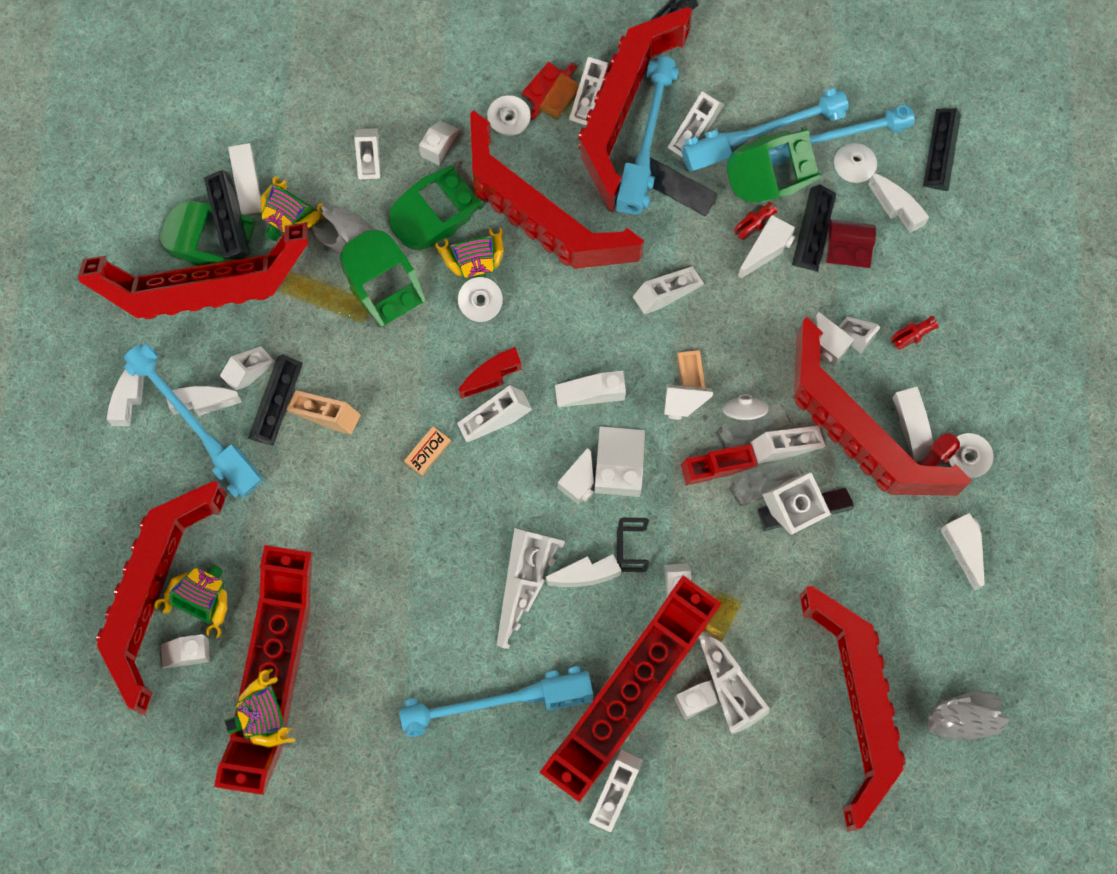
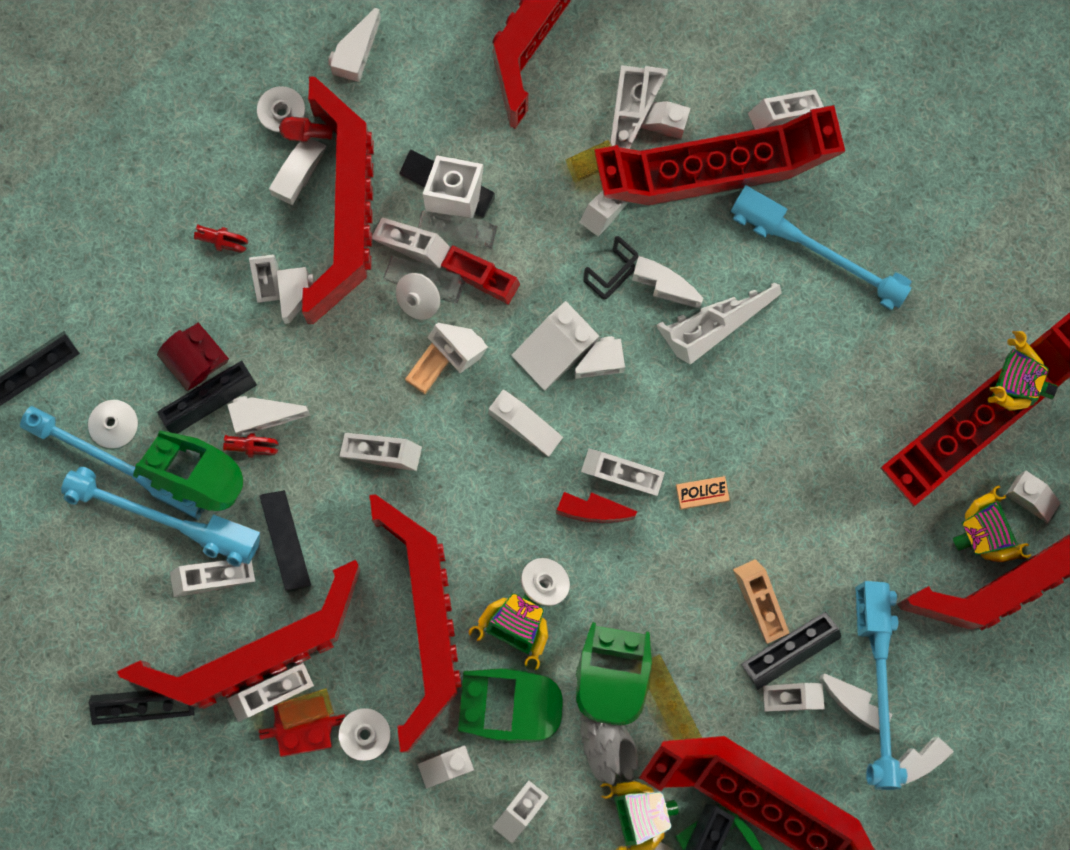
camera: 140 degrees left, 5 degrees up
medium azure bar [616,56,679,215] -> none
white slope [868,173,929,233] -> none

